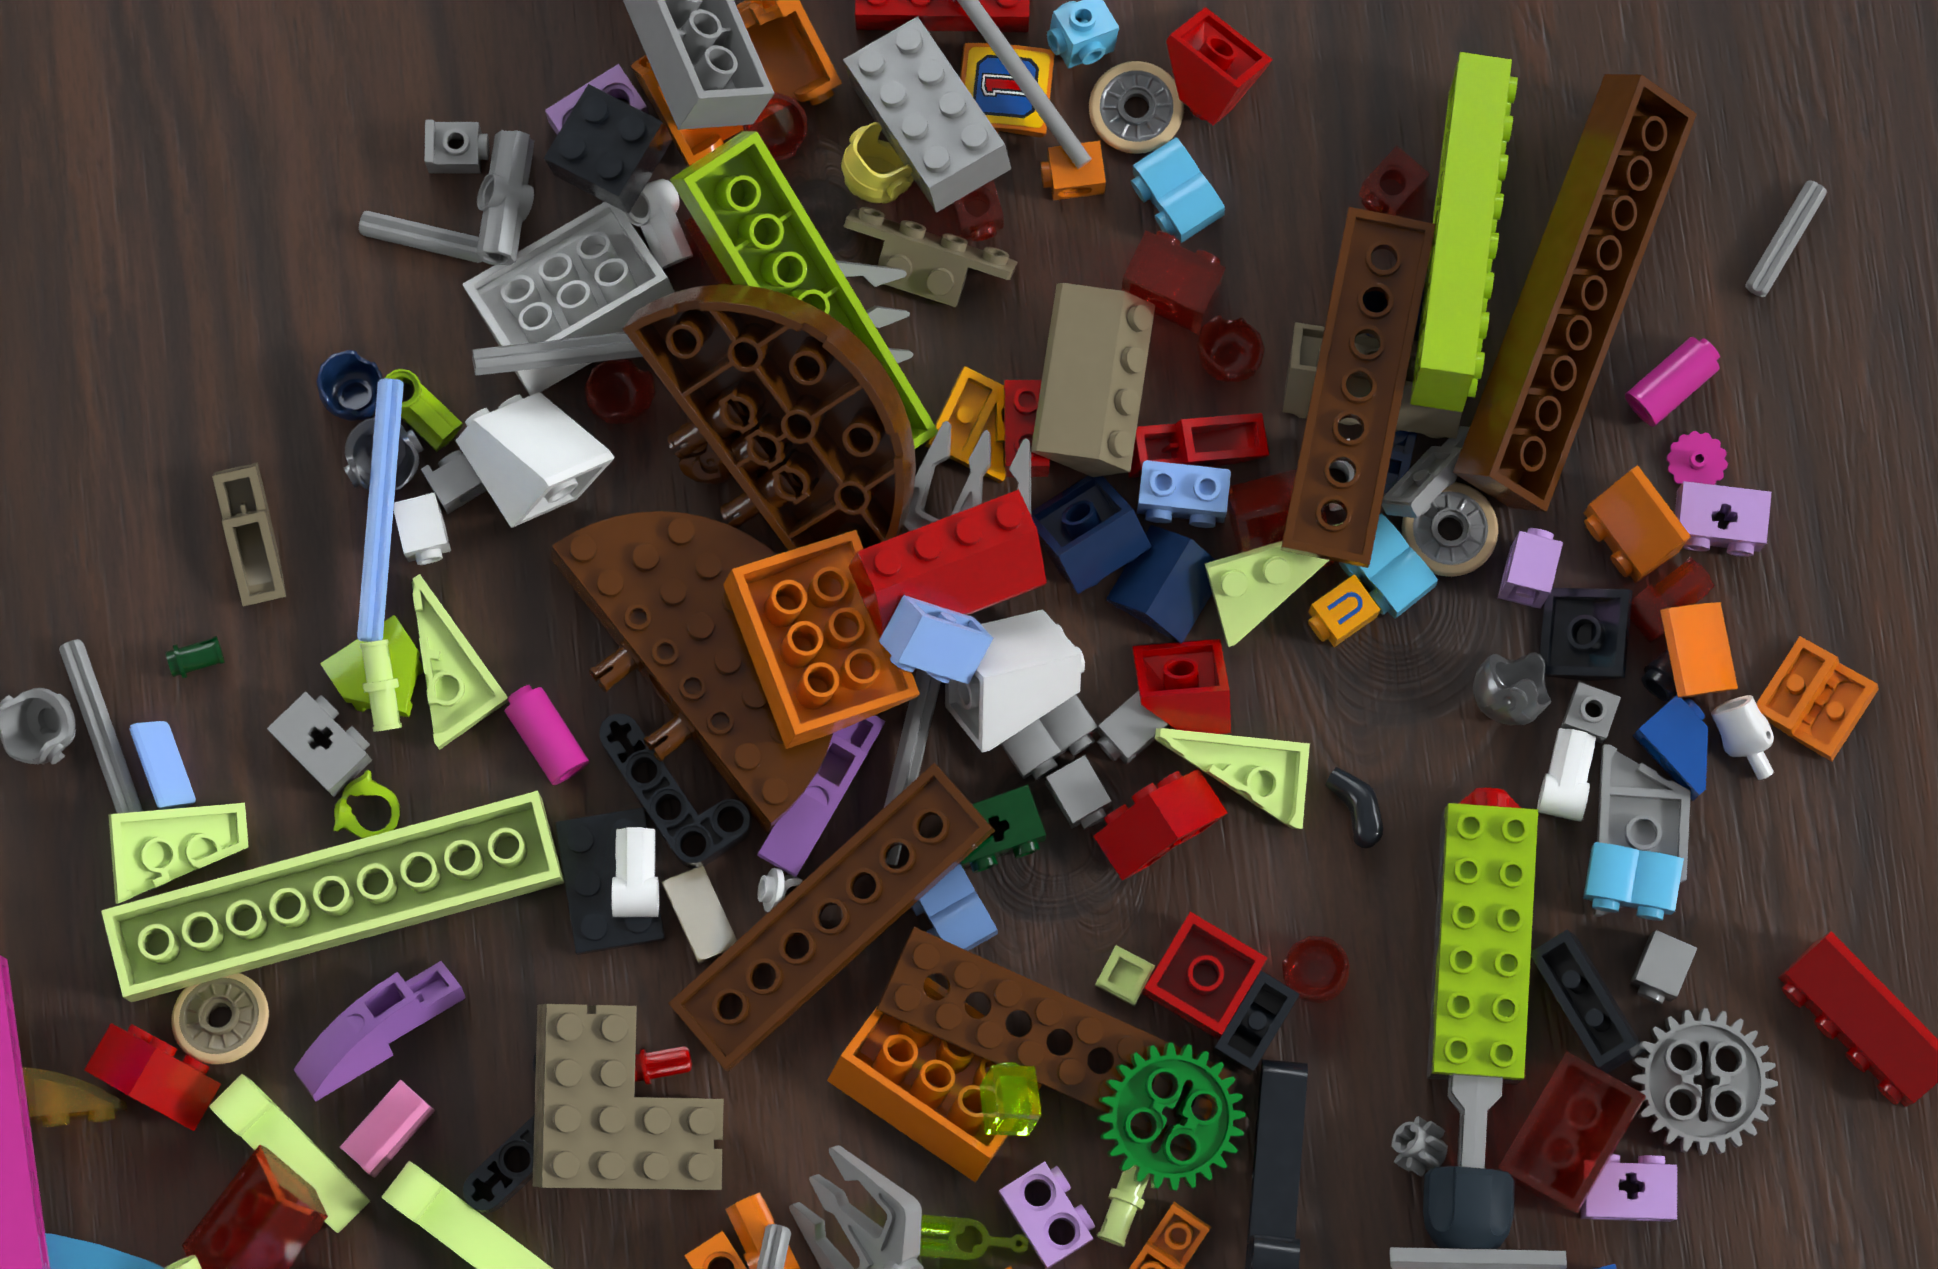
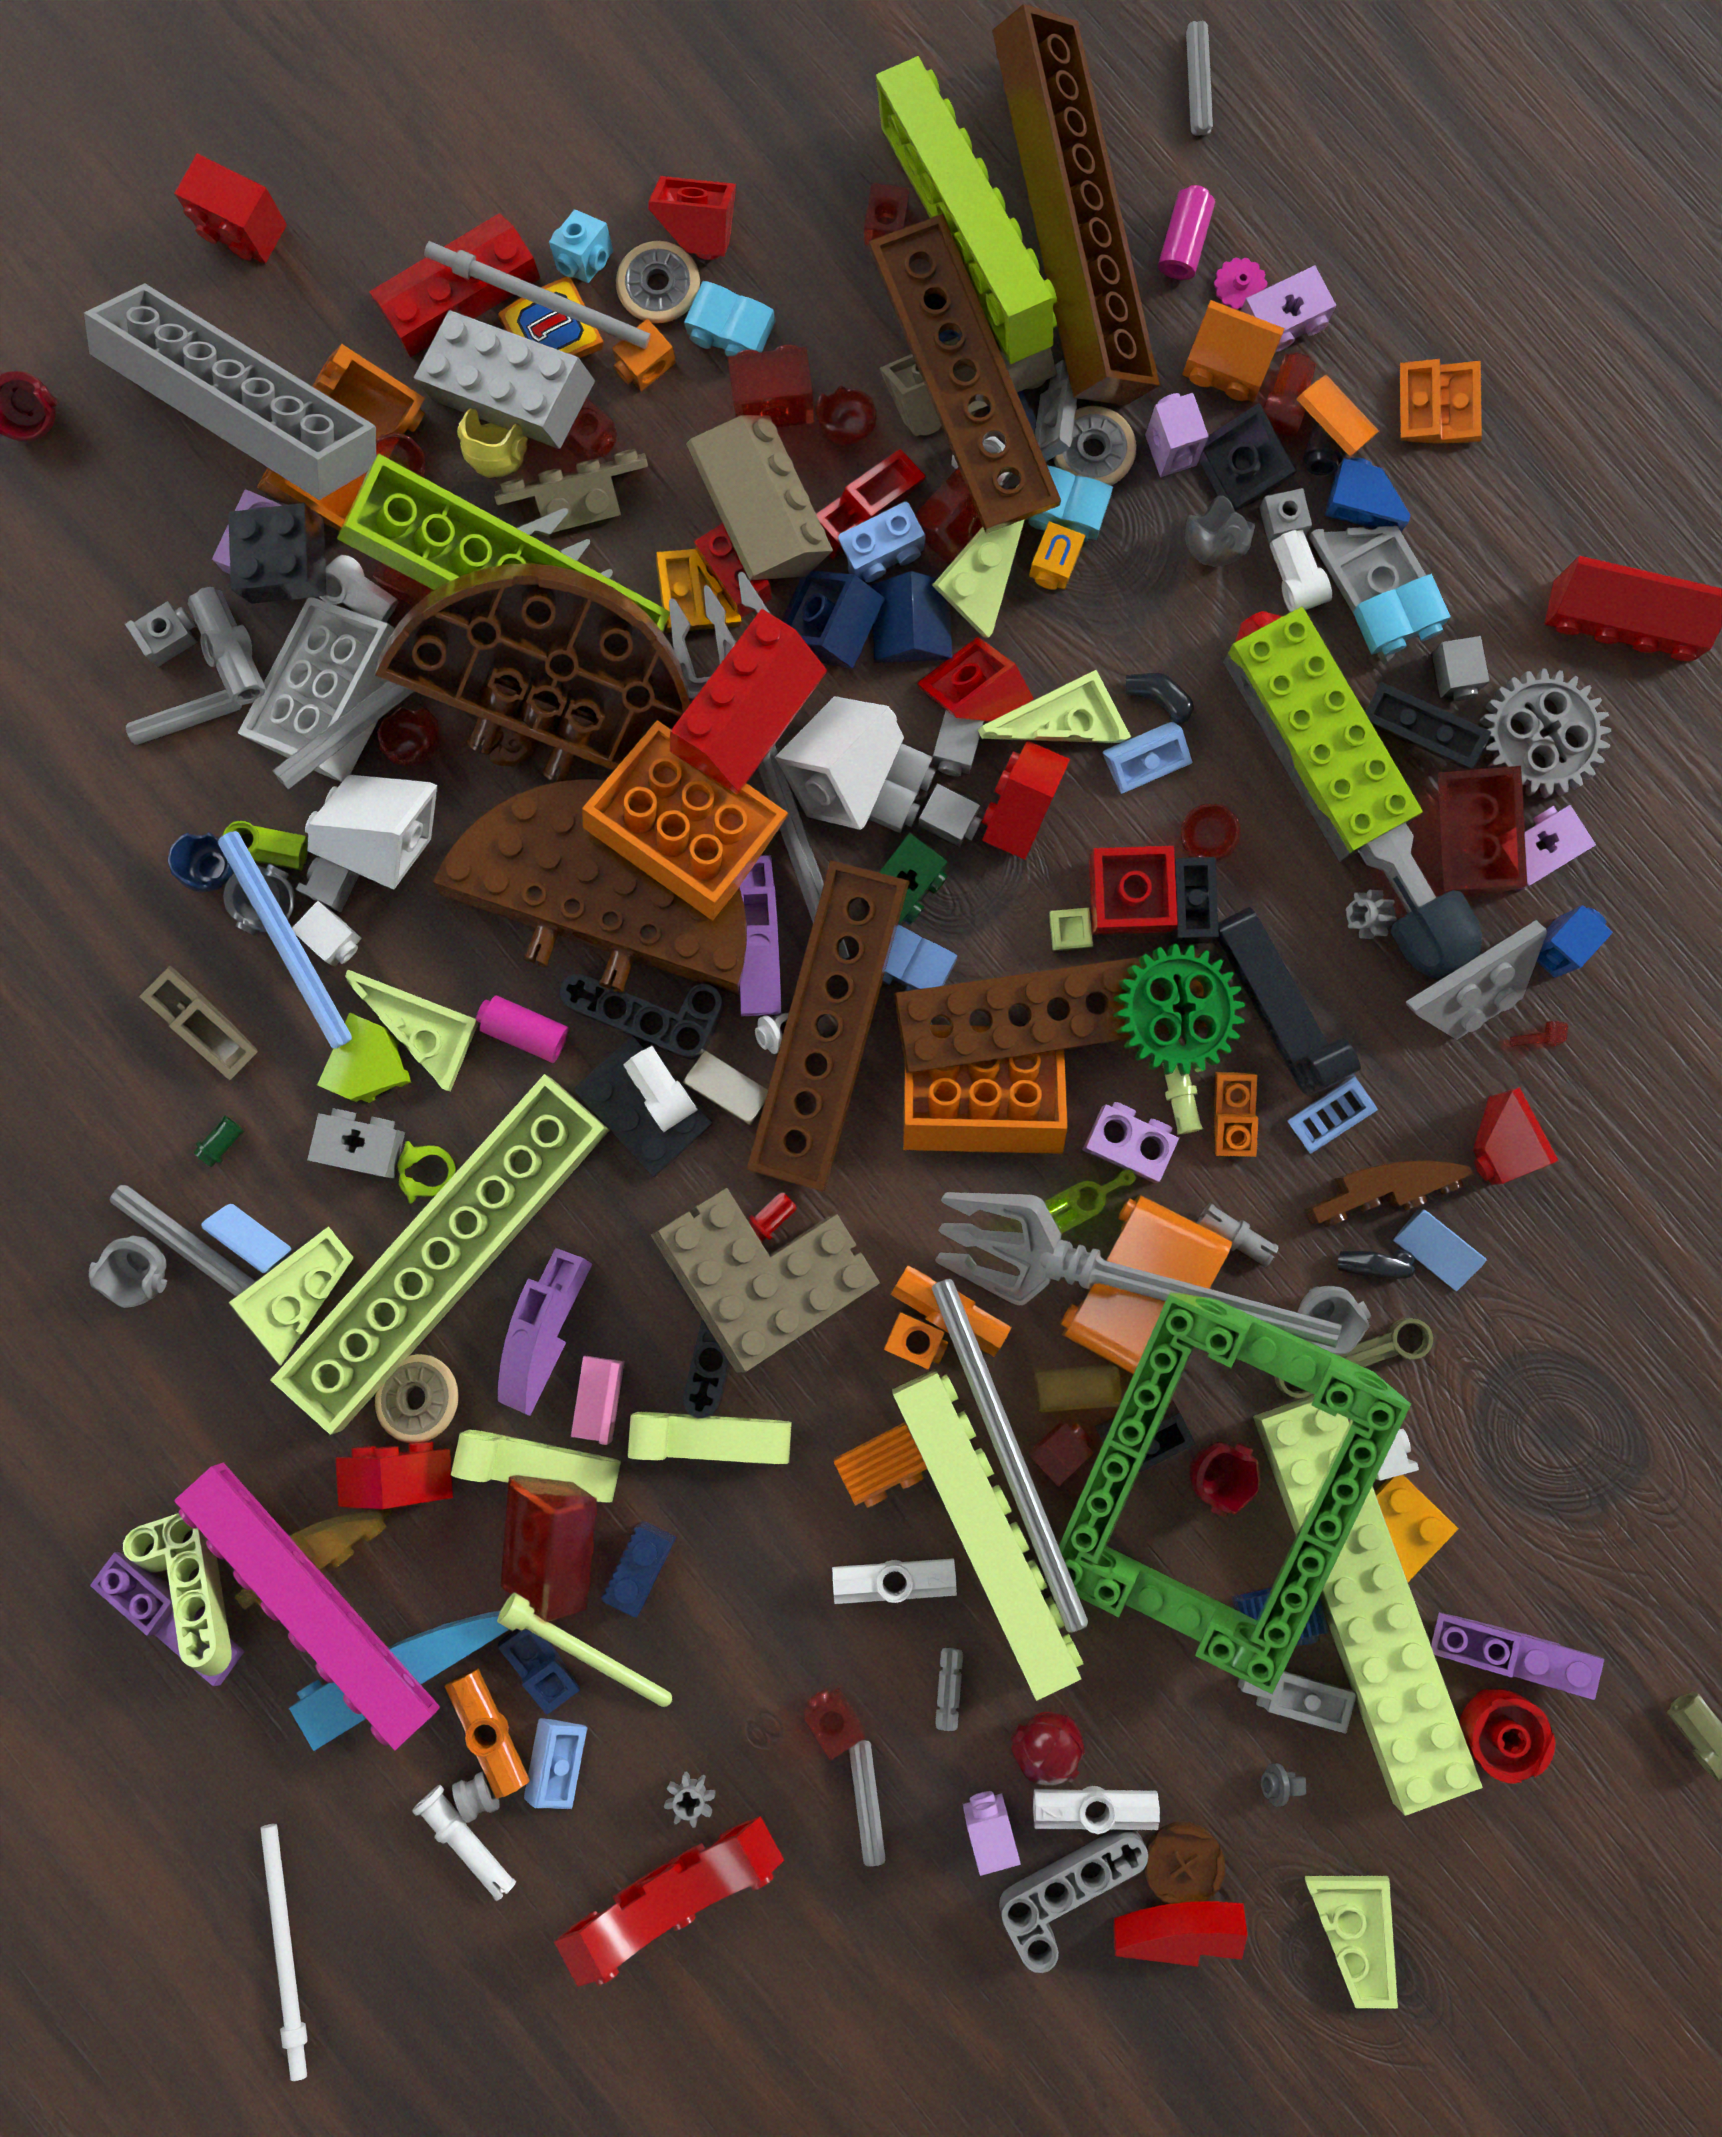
camera: 30 degrees left, 5 degrees up
yellowish green pin [360,639,402,732] -> none
light blue brick [879,595,993,684] -> none
clear neon green brick [979,1062,1042,1136] -> none
white piece [1711,695,1774,780] -> none
none -> light blue slope [1103,722,1193,794]

